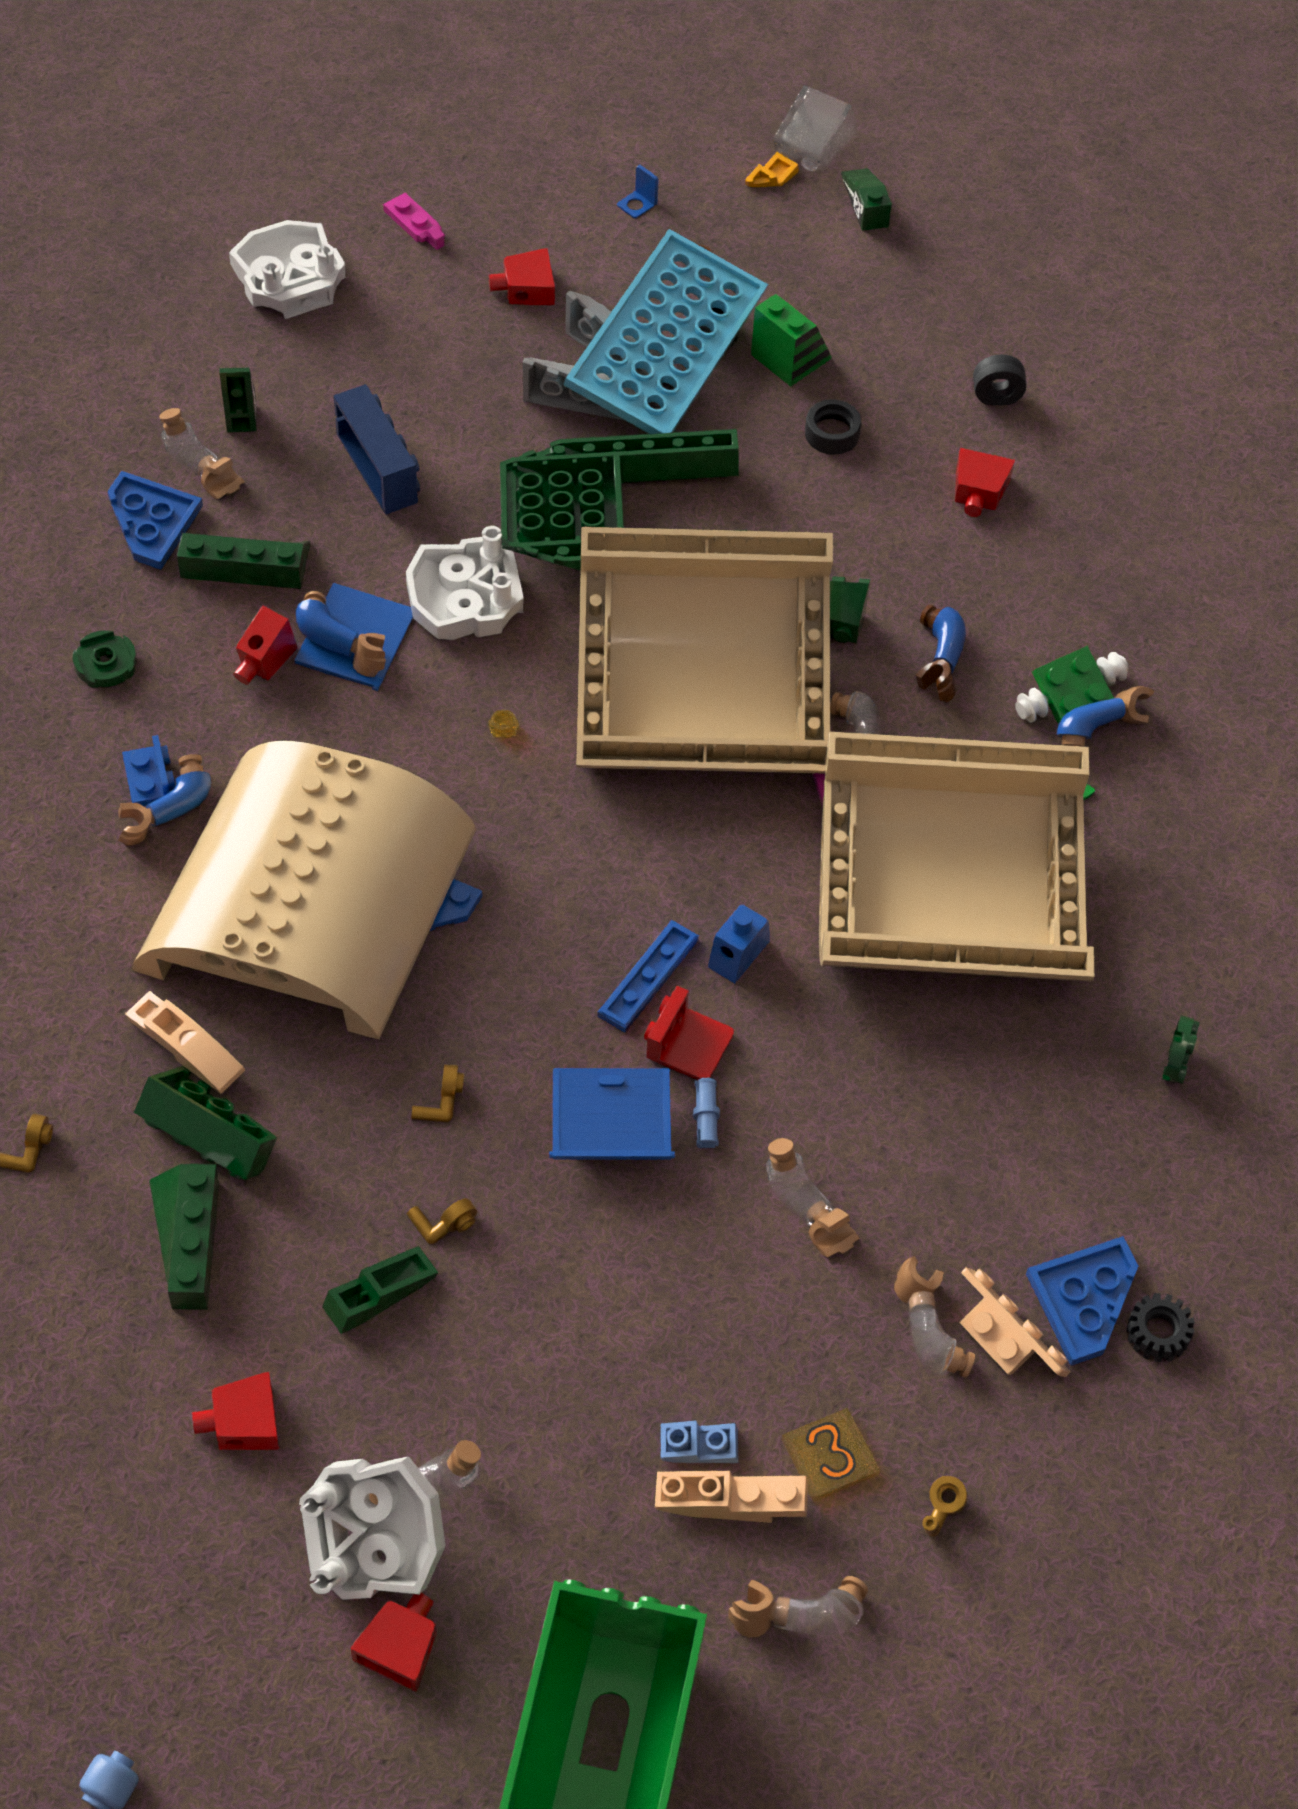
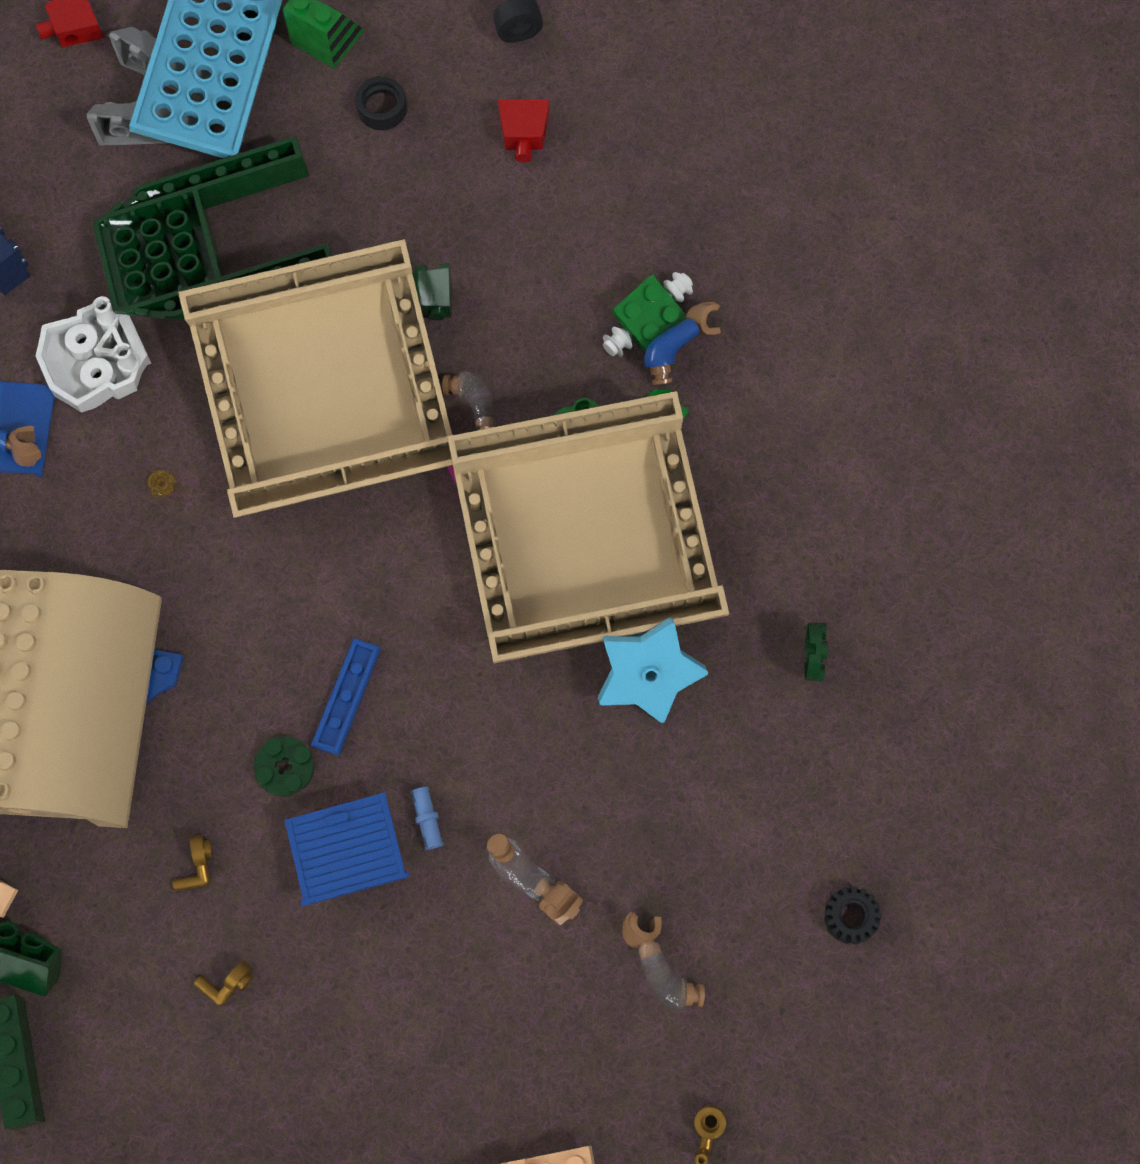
camera: 10 degrees left, 15 degrees up
dark green slope [322,1246,438,1334] -> none
red bracket [644,986,734,1080] -> none
medium blue slope [661,1421,738,1463] -> none
blue torso [708,905,770,984] -> none
clear yellow tile [781,1408,880,1503] -> none
piece [915,604,966,703] -> none
light nougat bracket [960,1267,1070,1377] -> none
blue plate [1026,1236,1138,1366] -> none
none -> dark green plate [254,737,315,797]
none -> medium azure plate [598,617,708,723]

